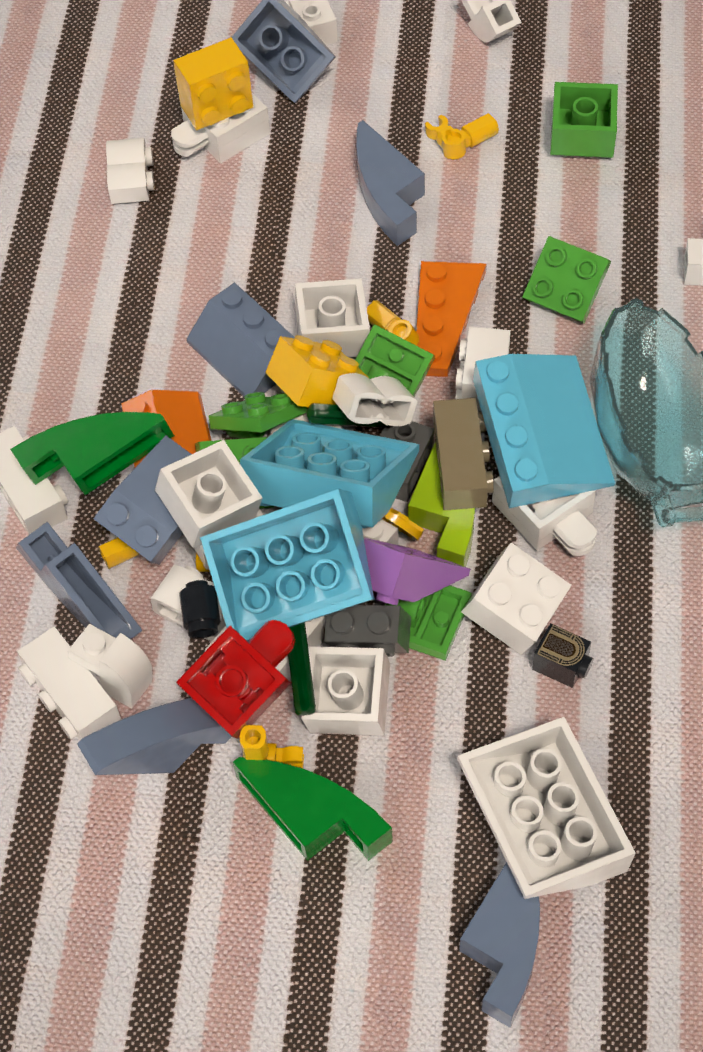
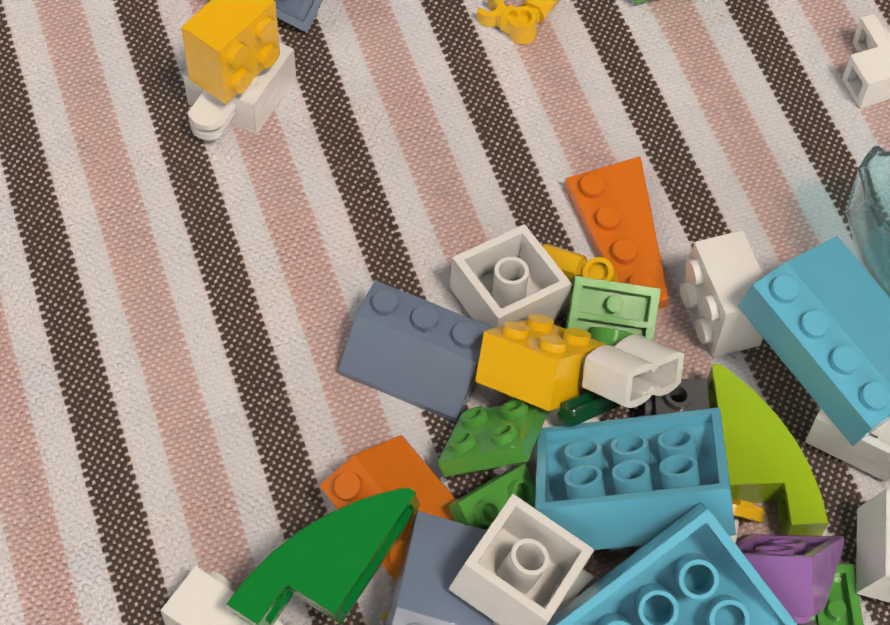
camera: 30 degrees left, 0 degrees up
white brick [106,138,155,204] -> none
sand blue slope [356,120,425,246] -> none
dark tan brick [433,398,494,510] -> none
bright green plate [522,236,611,324] -> none

